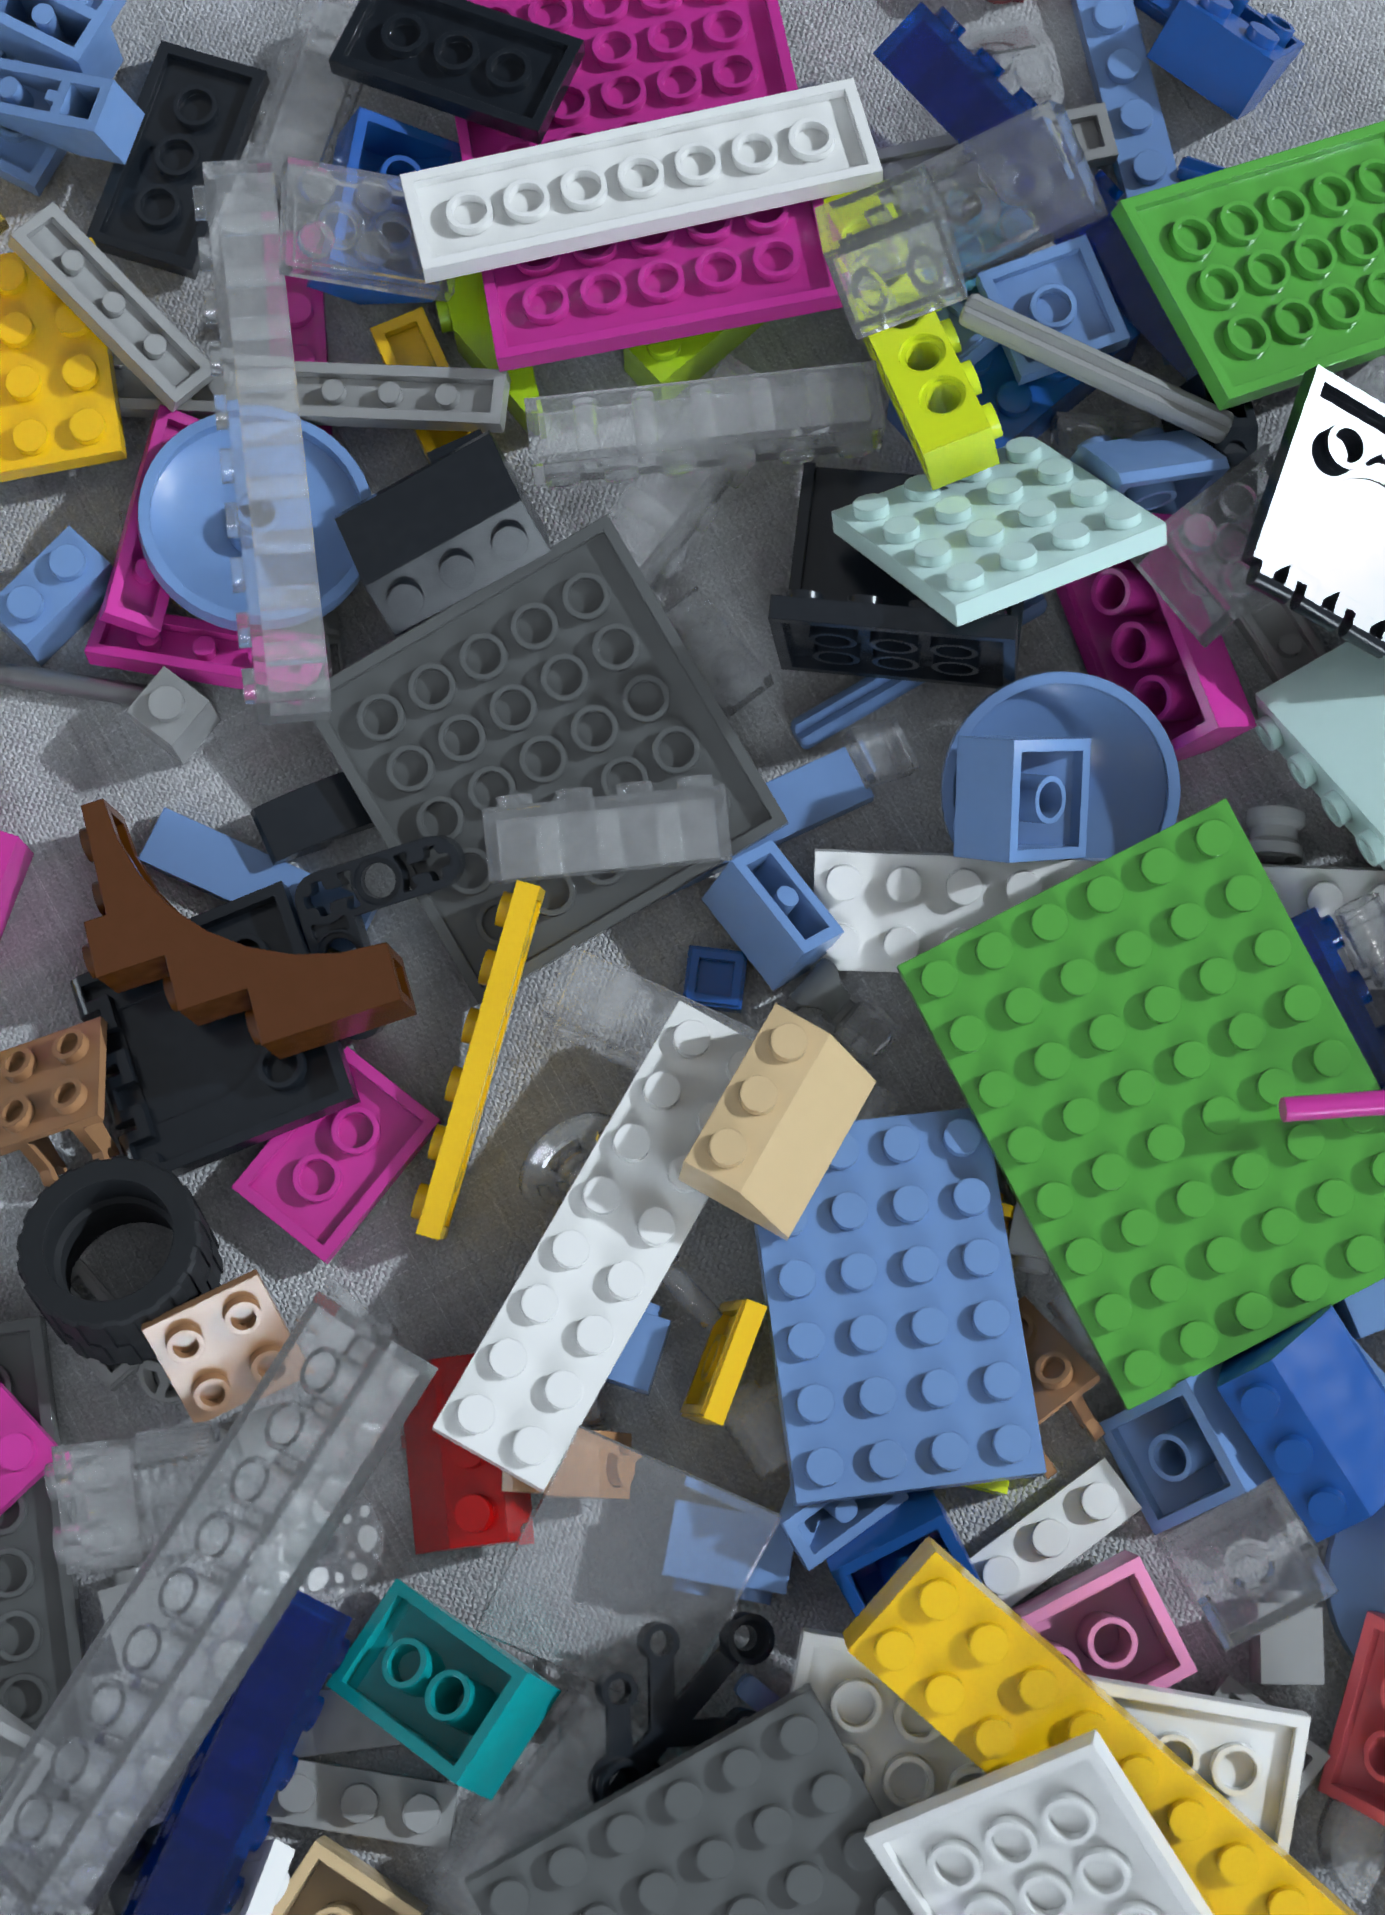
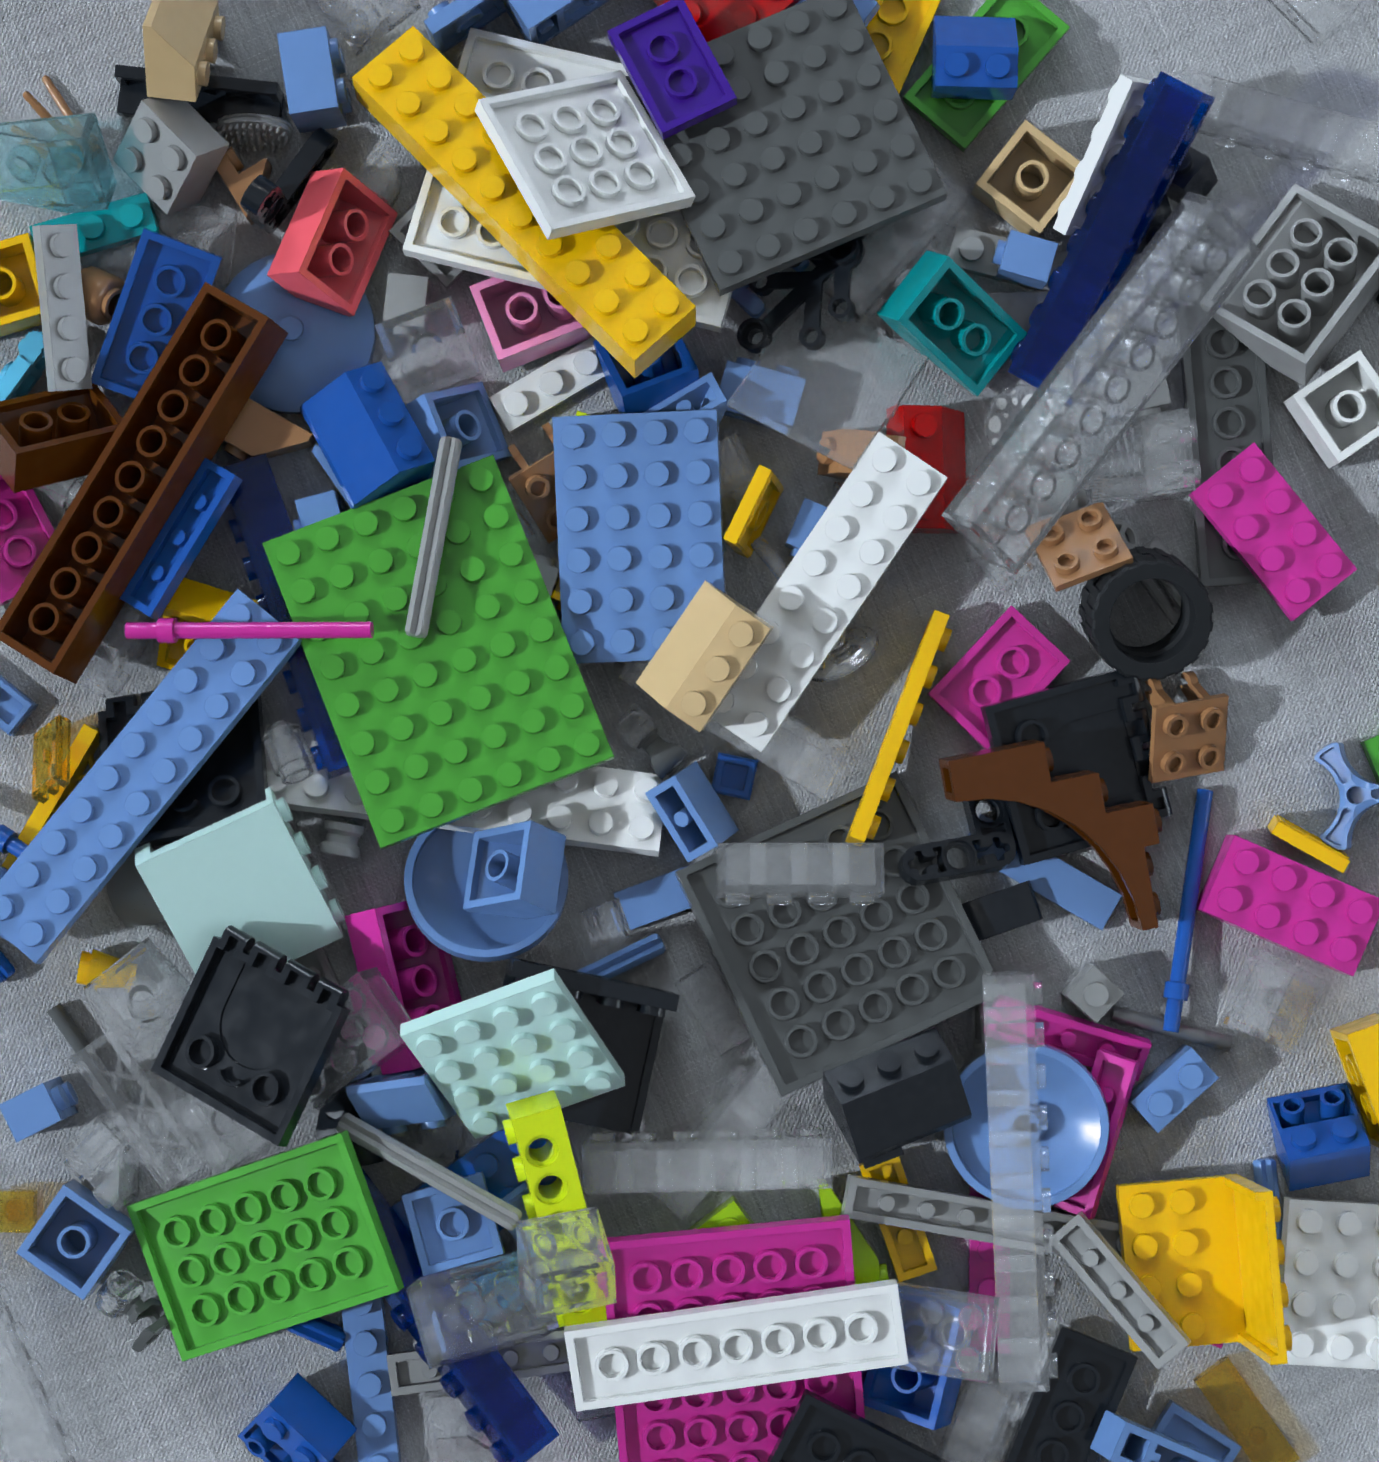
camera: 175 degrees left, 10 degrees up
none -> light grey axle [405,436,462,638]
none -> medium blue brick [992,230,1058,290]
none -> blue bar [1163,789,1213,1033]

